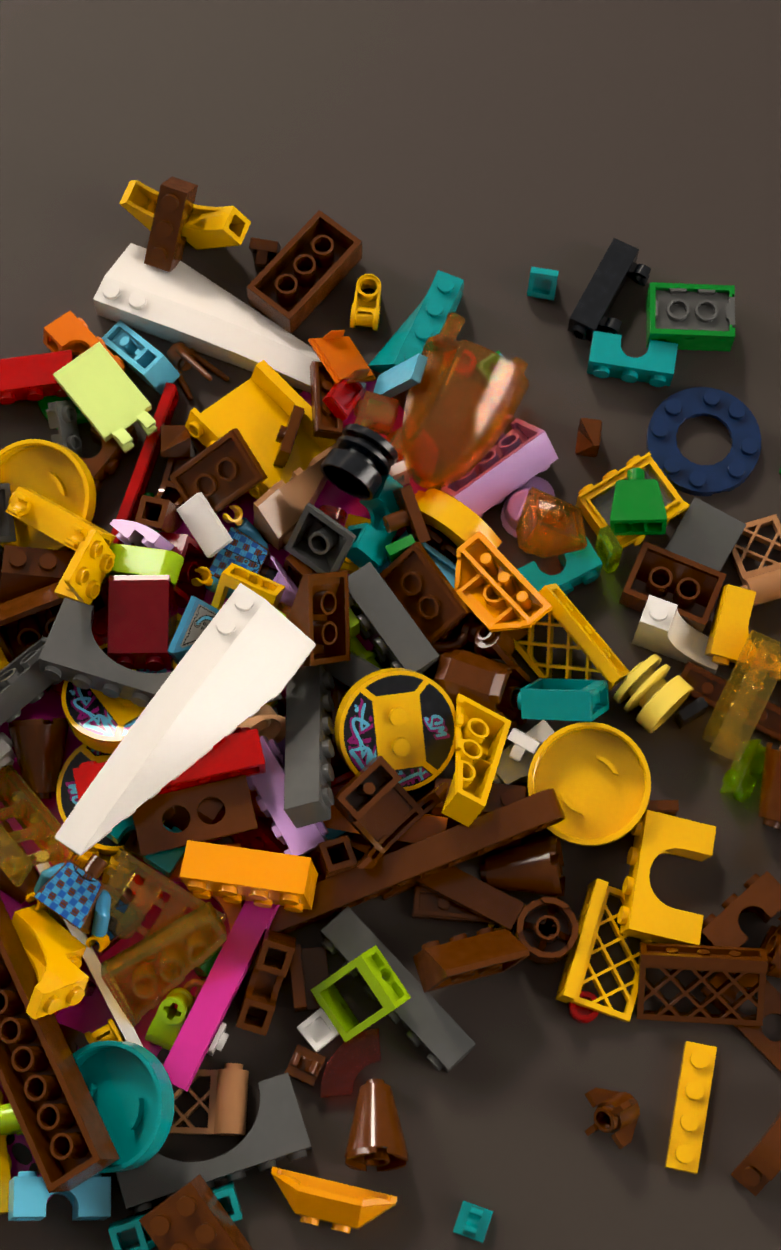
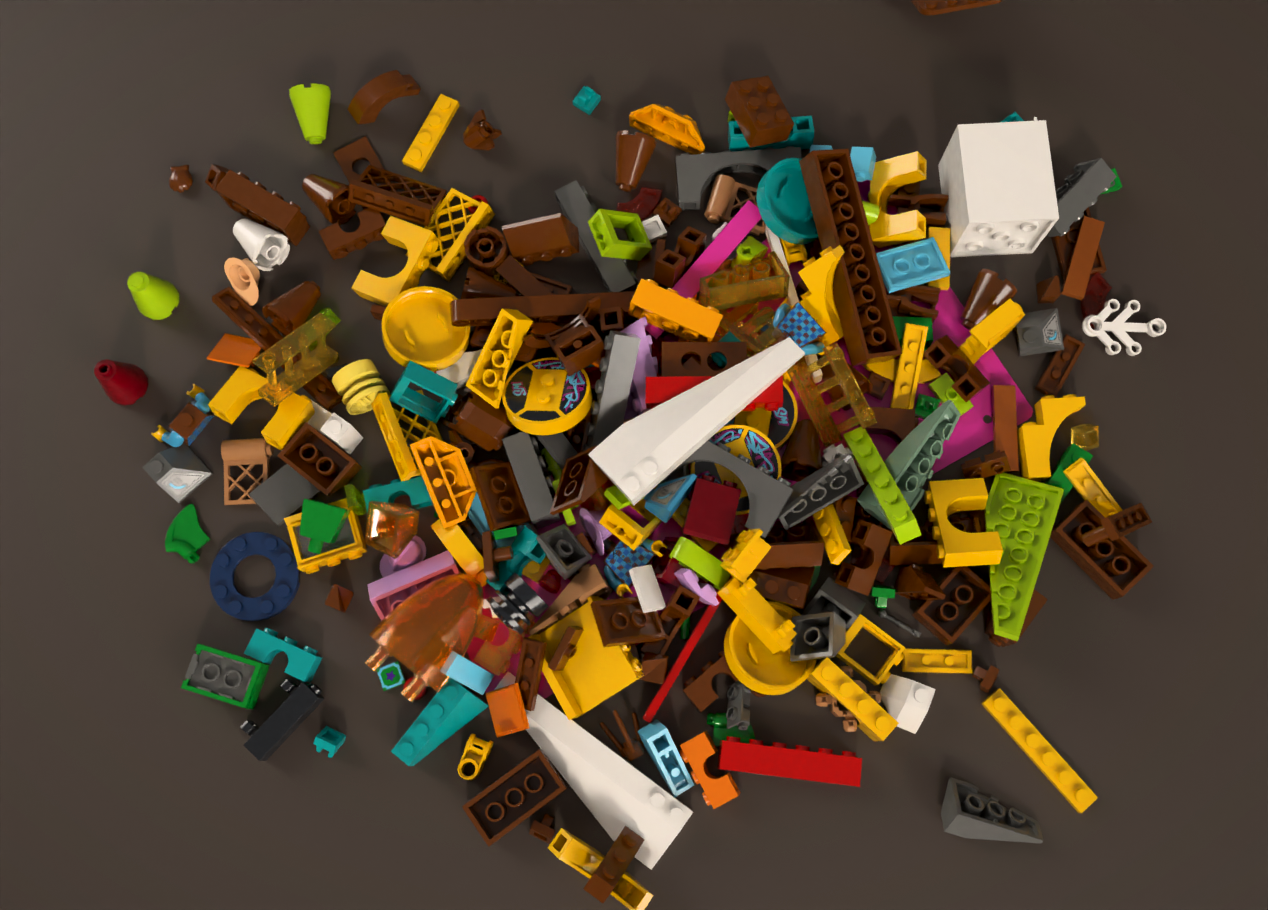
camera: 160 degrees left, 5 degrees up
yellowish green tile [53,341,157,453] -> none
red tile [322,379,366,421] -> none
white tile [507,728,542,762] -> none

